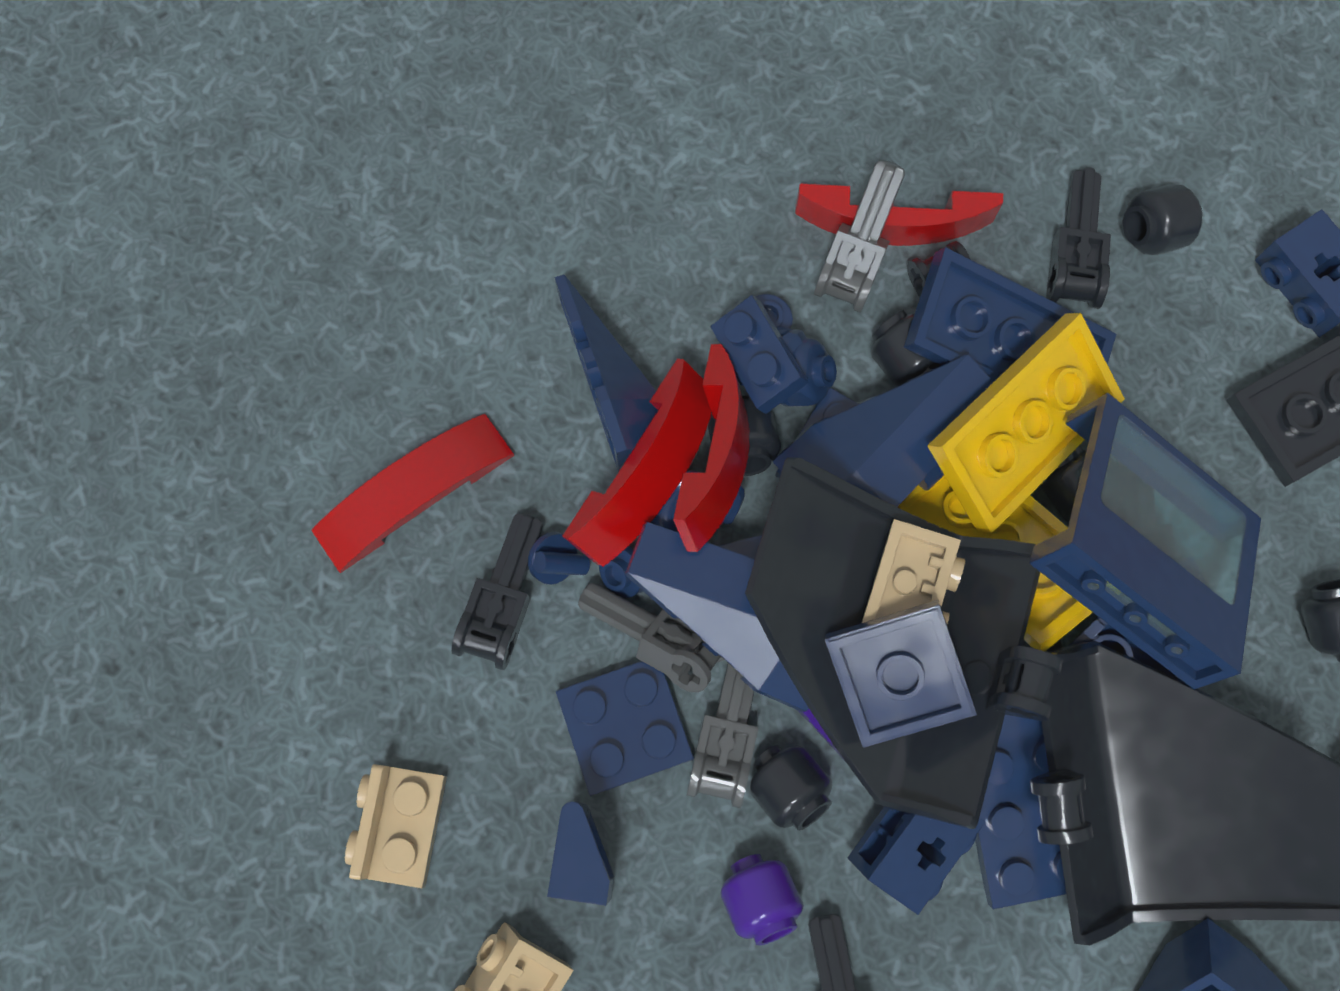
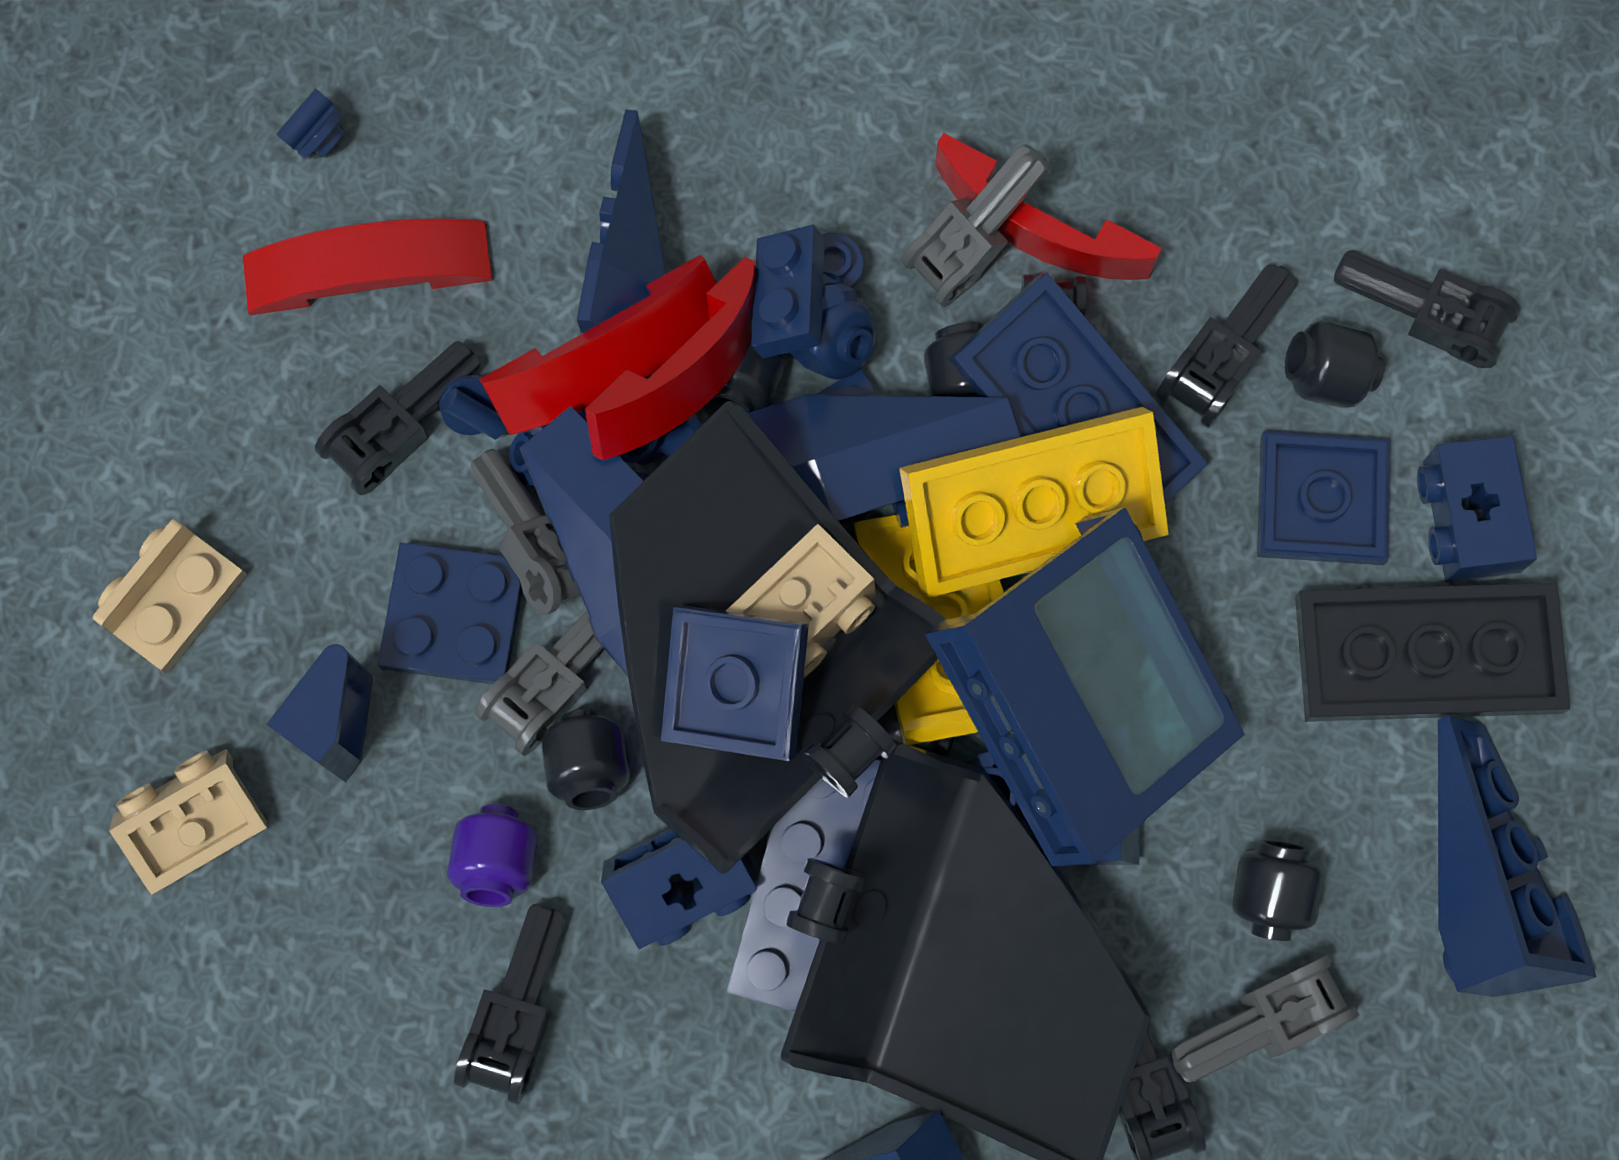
camera: 30 degrees right, 0 degrees up
none -> dark blue plate [276,88,345,159]
none -> dark blue tile [1257,431,1390,565]
none -> black connector [1333,251,1521,368]

